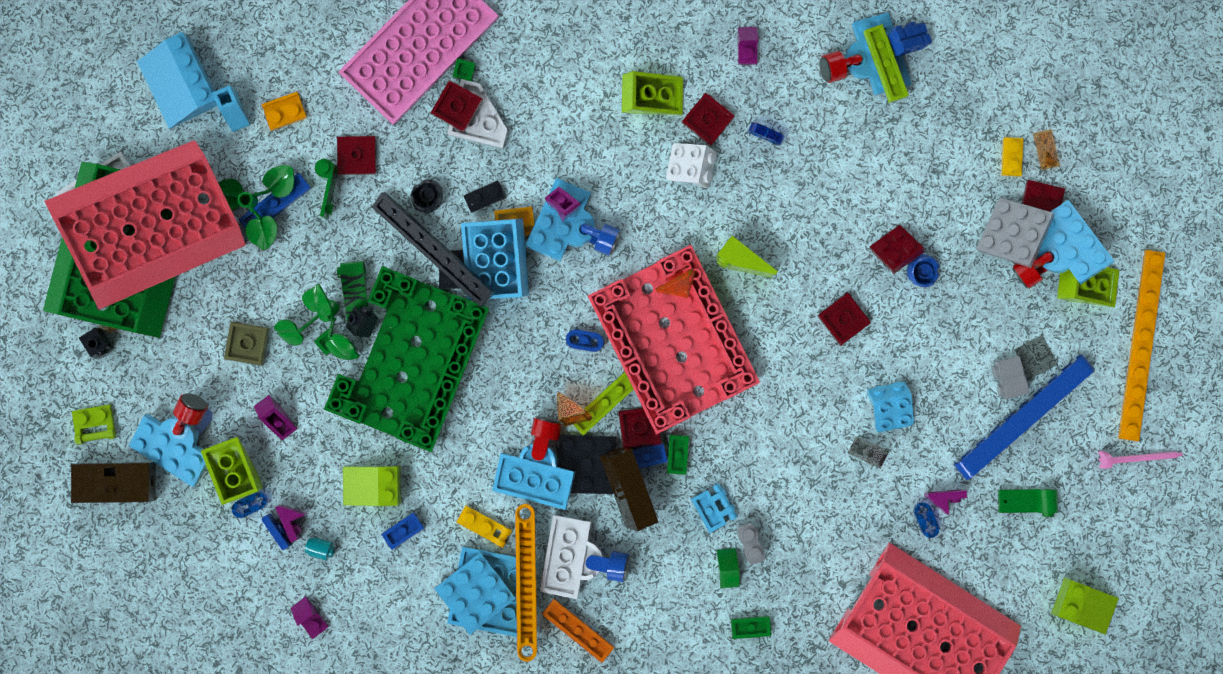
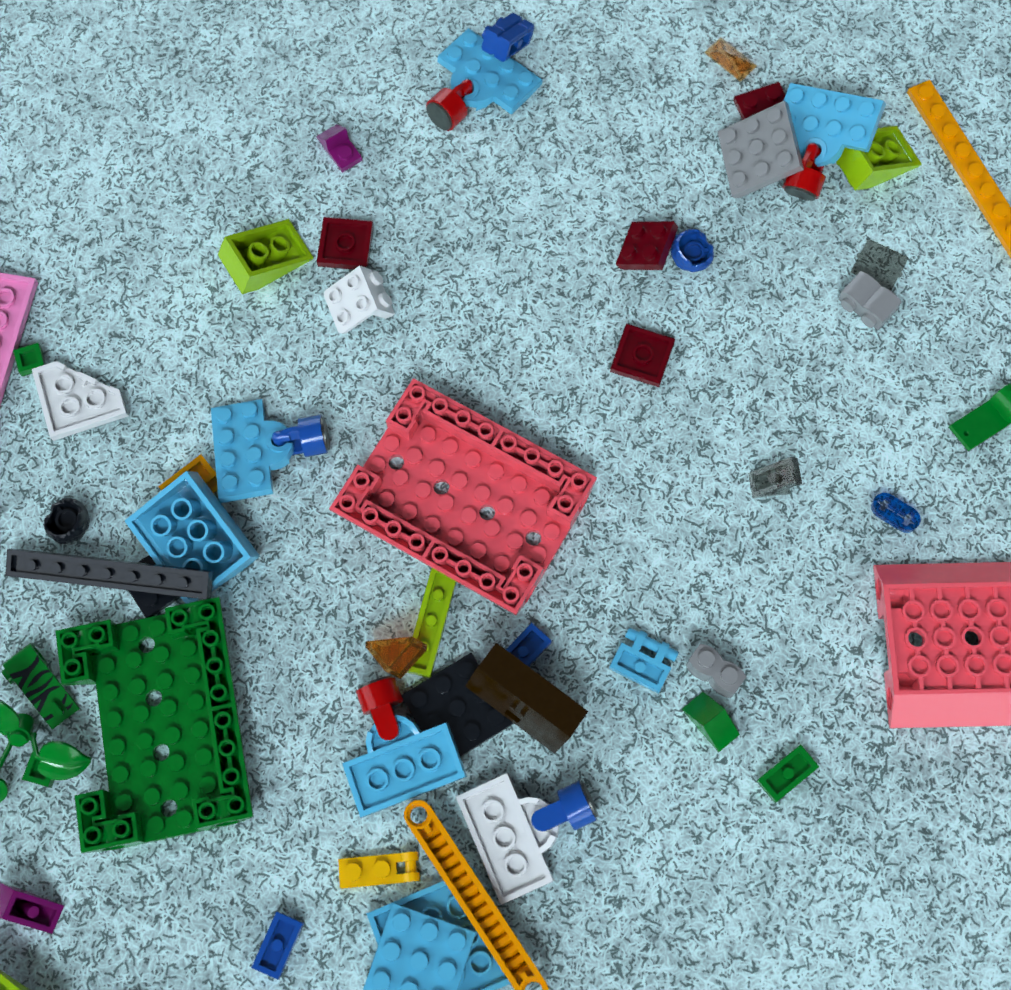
camera: 30 degrees left, 15 degrees down
lime slope [343,466,401,506] -> none
black brick [346,306,378,338] -> none
dark red plate [430,80,483,133] -> none
black plate [463,181,506,213] -> none
orange plate [542,598,614,663] -> none
magenta slope [544,187,580,221] -> none
blue plate [566,329,604,352] -> none
dark red plate [618,408,662,449] -> none
clear orange slope [655,269,695,298] -> none
green plate [667,435,689,475] -> none
lime slope [715,236,778,278] -> none
clear blue beam [748,122,785,146] -> none
lime plate [863,24,909,103] -> none
medium azure bracket [867,381,914,432] -> none
magenta slope [924,489,967,515] -> none
blue beam [954,354,1095,480] -> none
yellow plate [1001,137,1023,177] -> none

